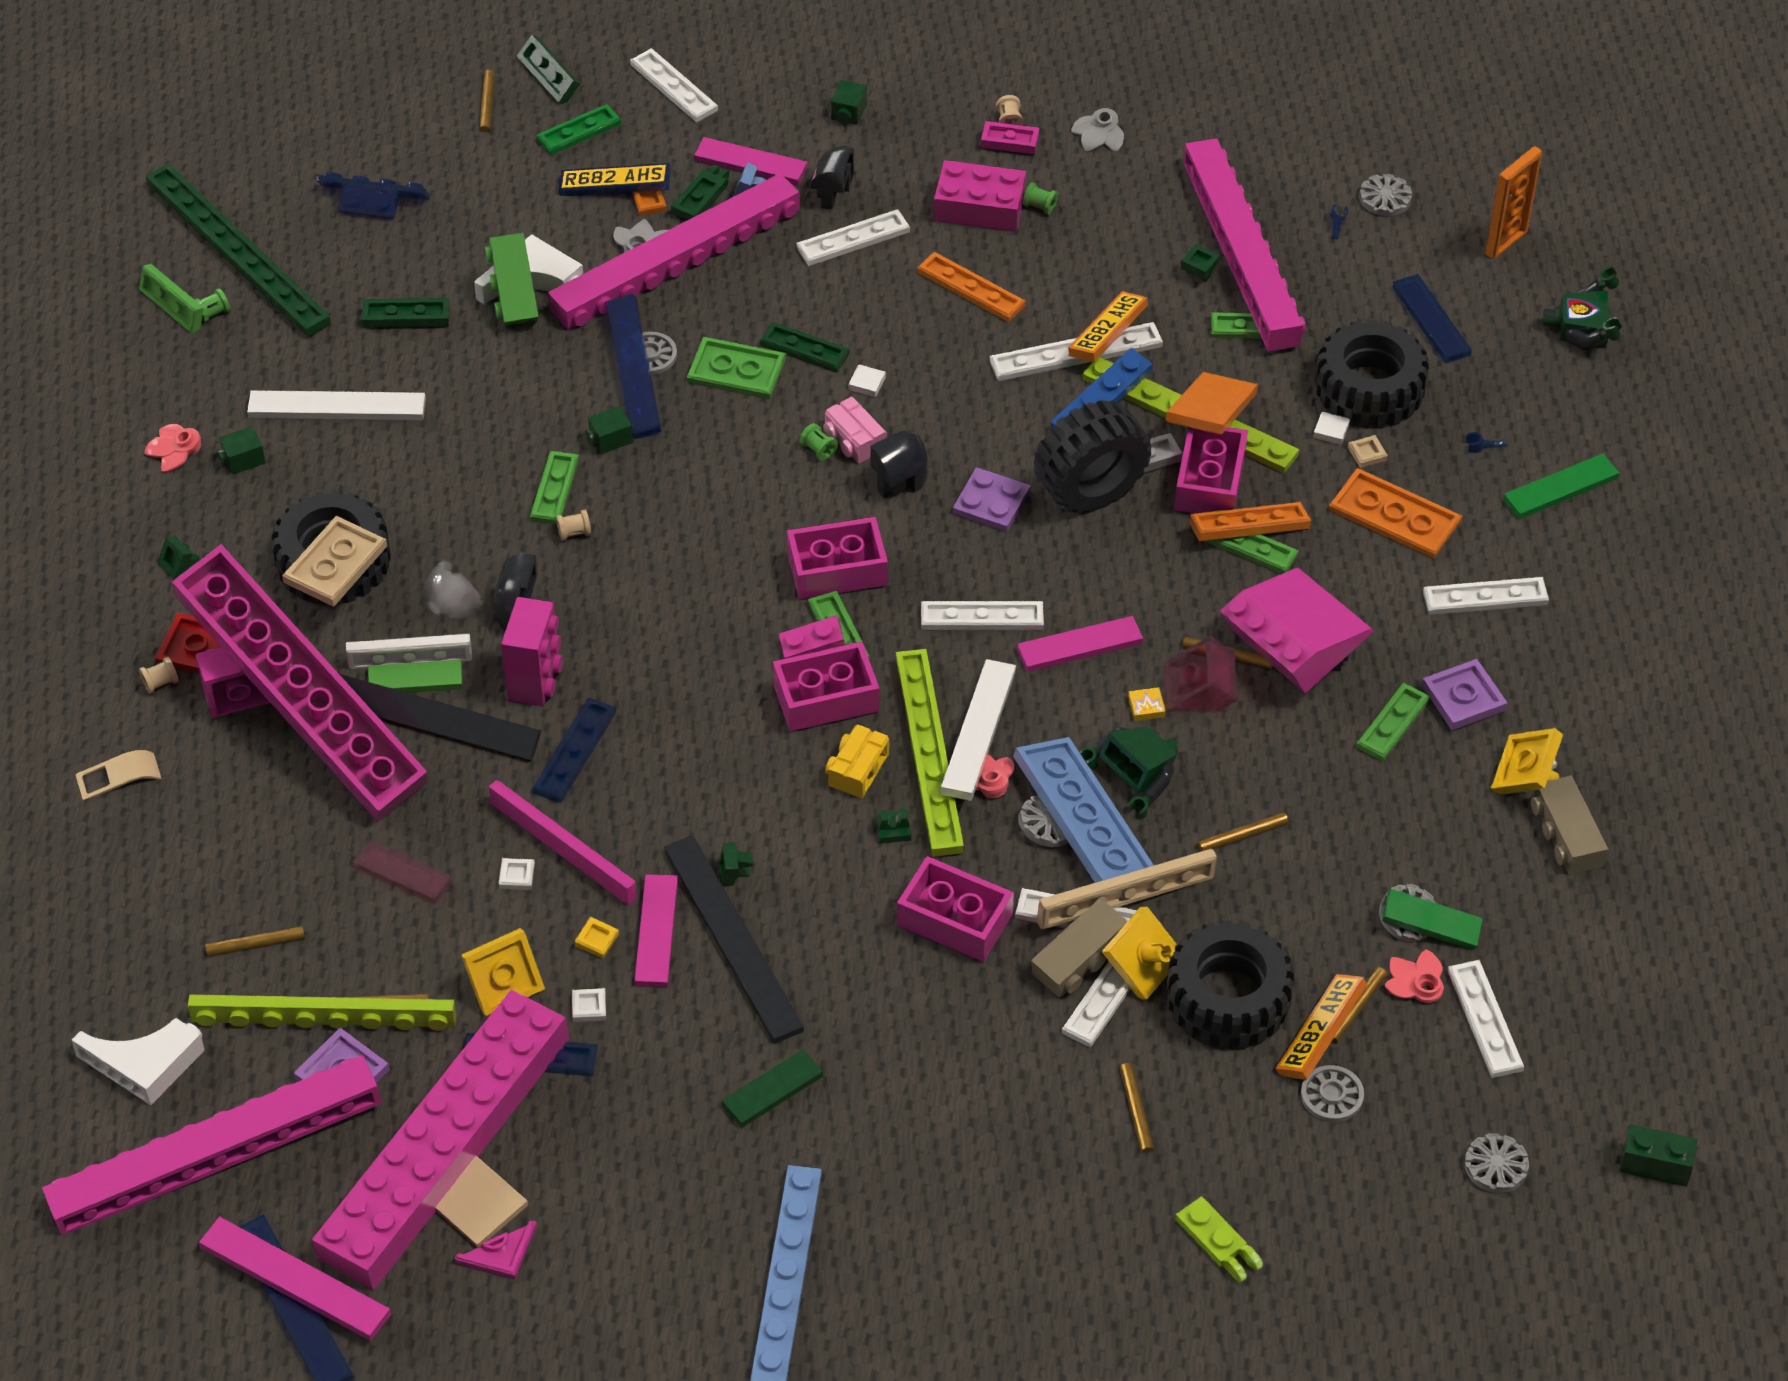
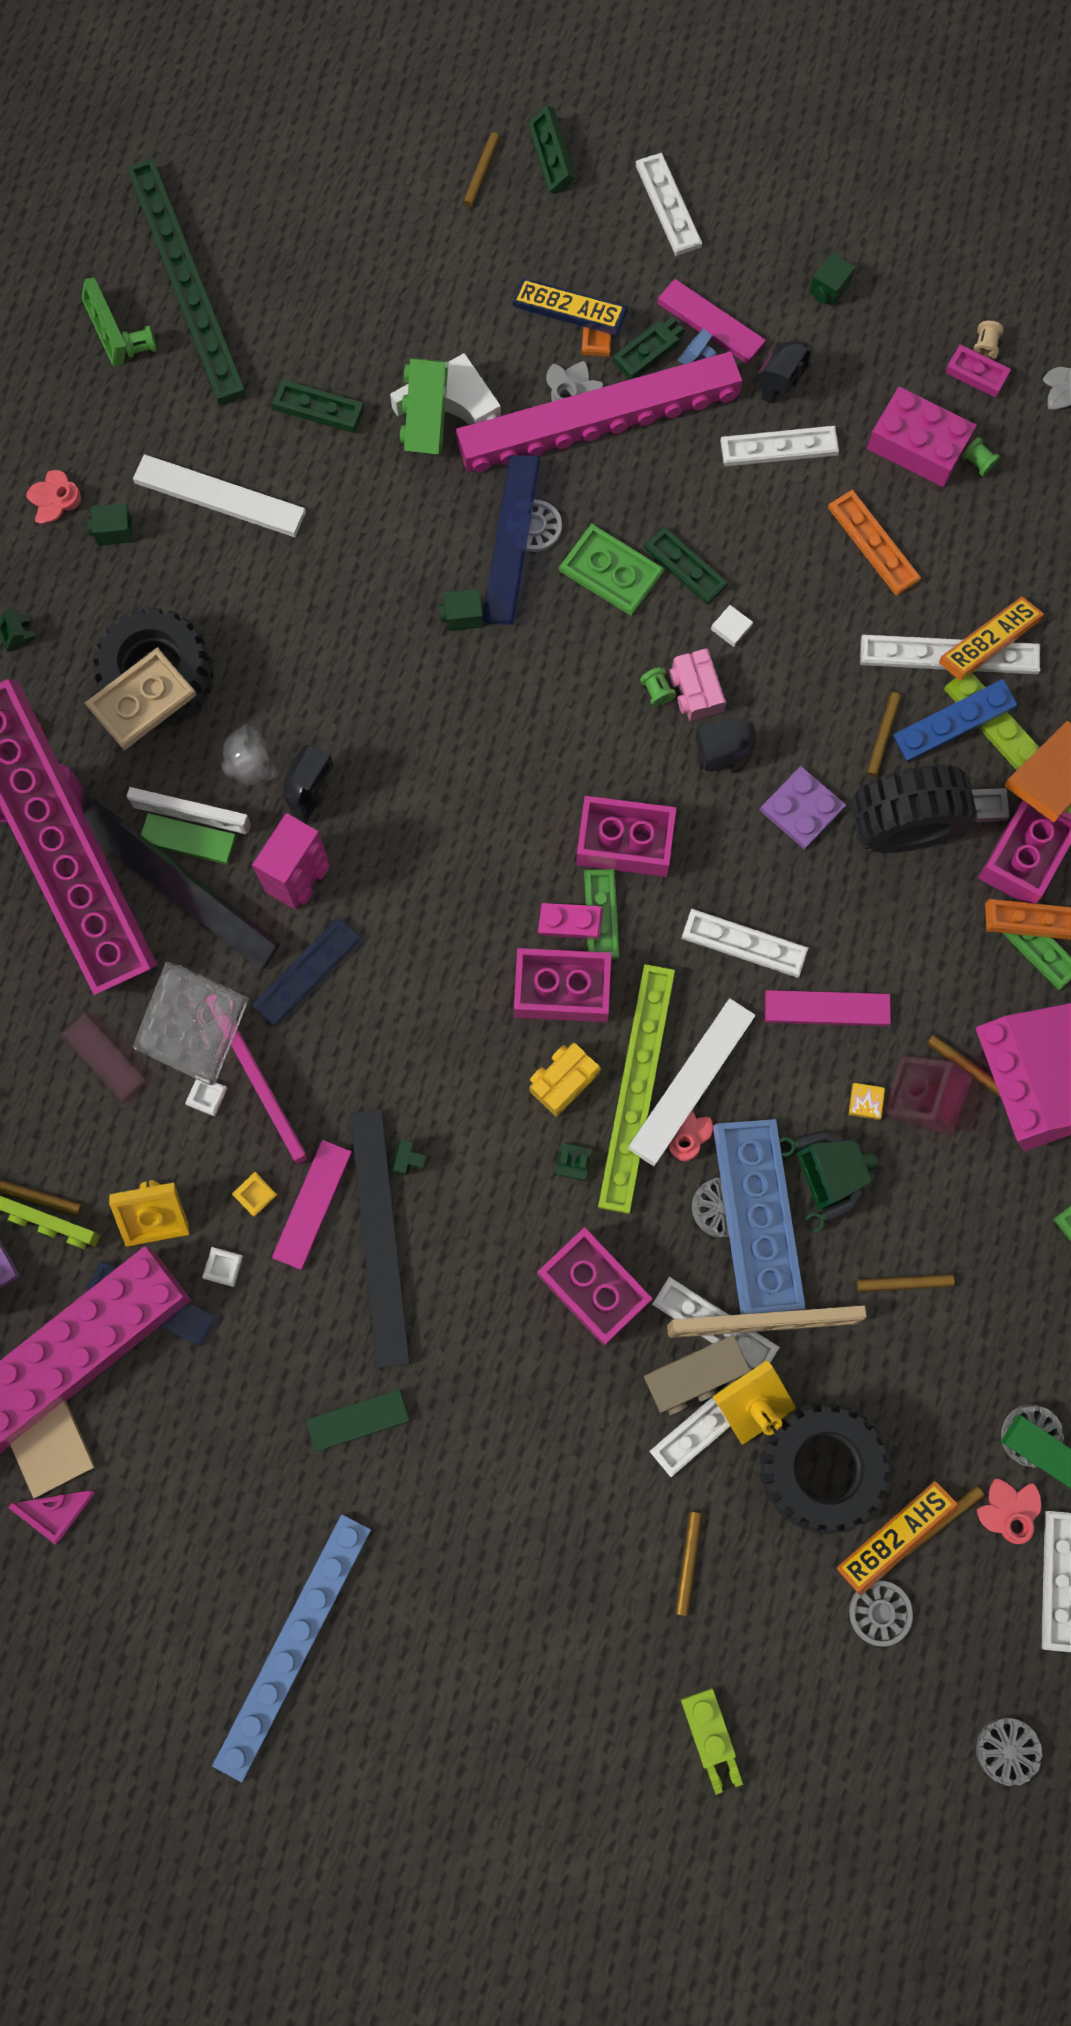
camera: 20 degrees right, 25 degrees up
clear blue bracket [316,172,430,219] -> none
bright green tile [530,451,579,525] -> none
green tile [536,104,621,156] -> none
tan bush [556,509,591,541] -> none
none -> clear plate [132,961,249,1085]
none -> pearl gold bar [866,692,902,778]

